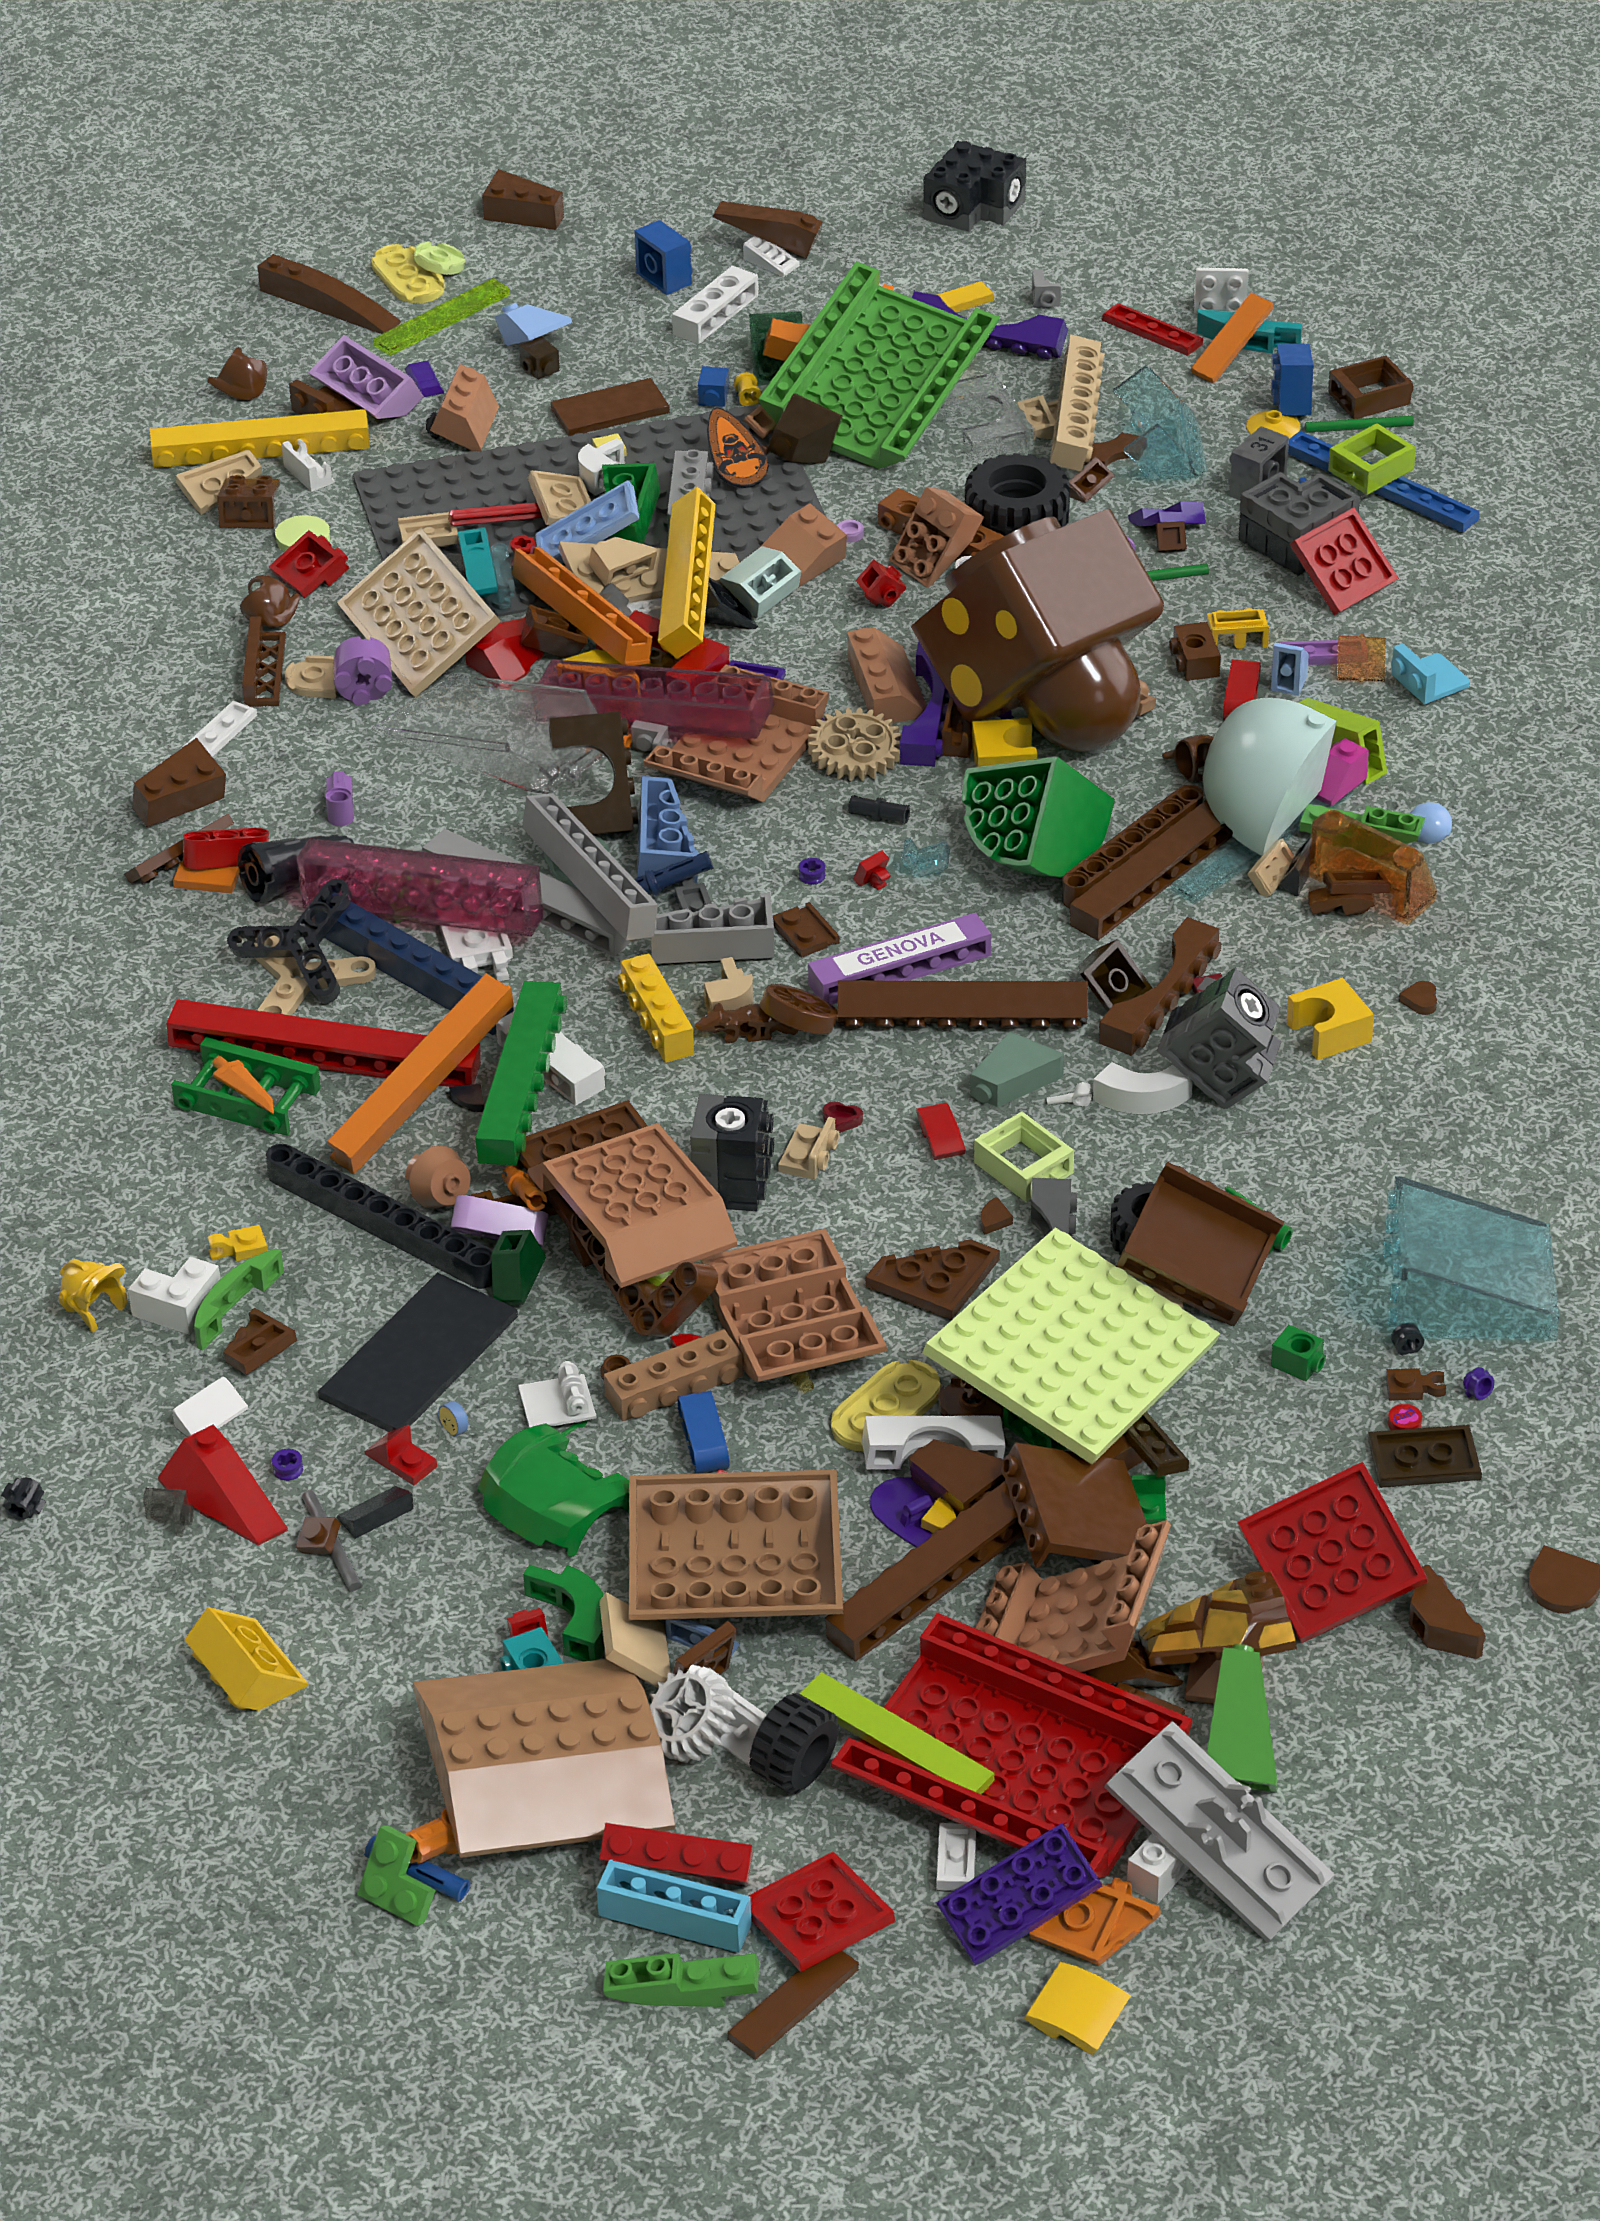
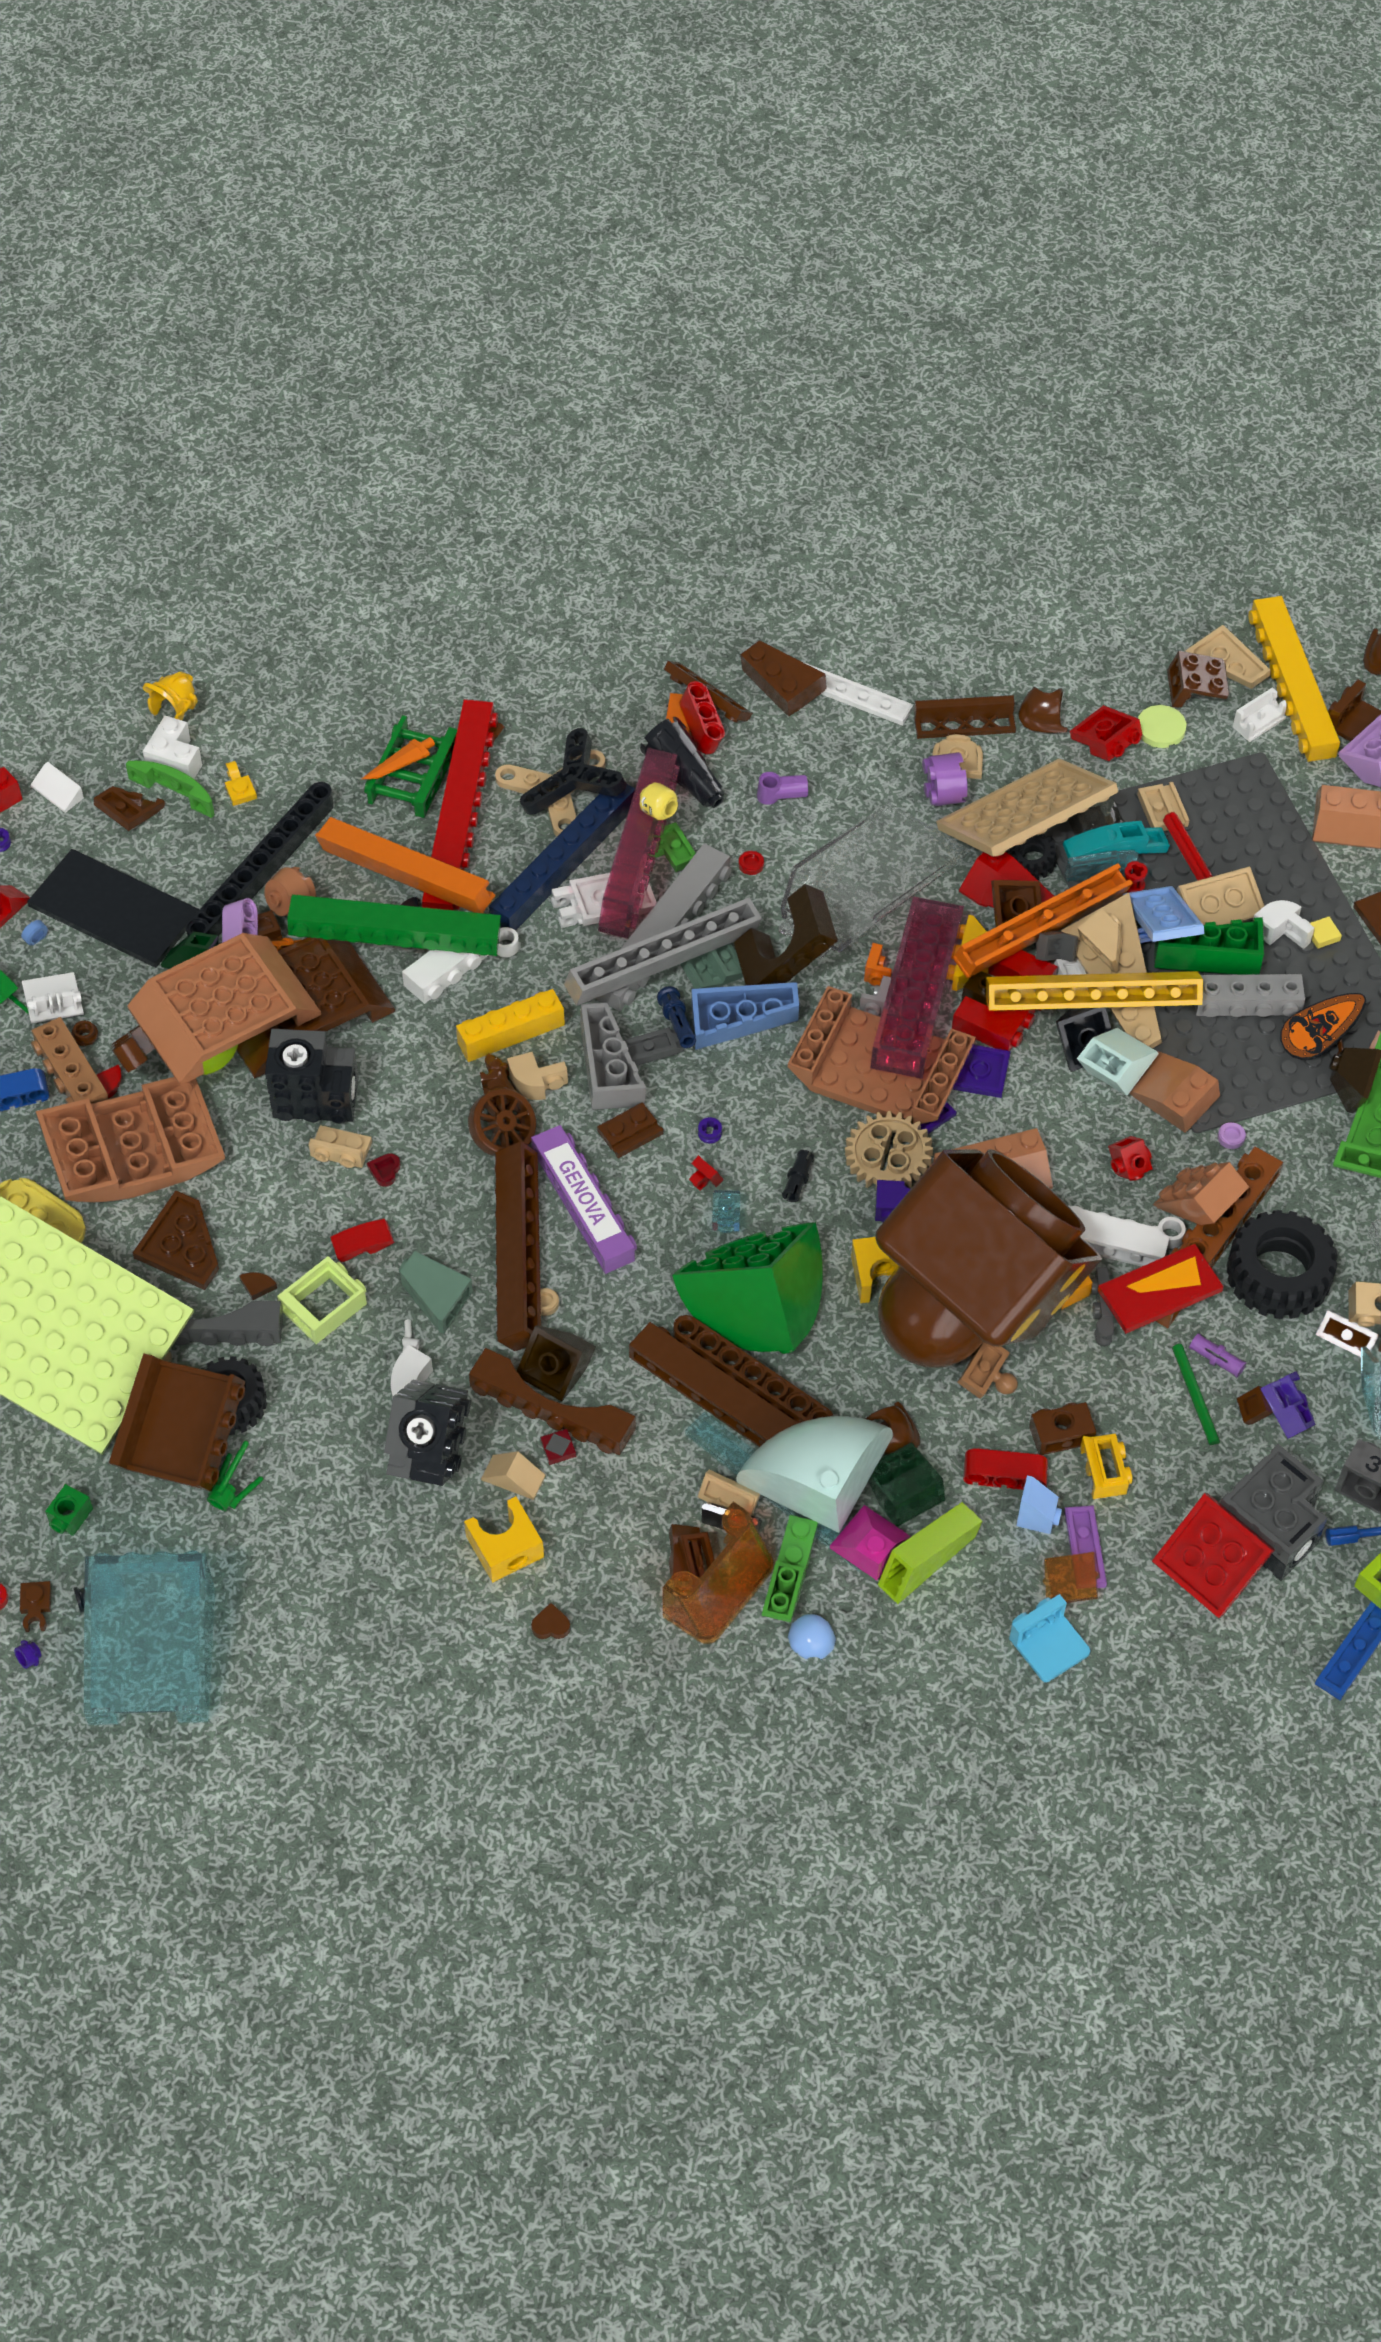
camera: 85 degrees right, 15 degrees up
none -> light yellow head [639,782,678,820]
none -> red tile [738,851,764,875]

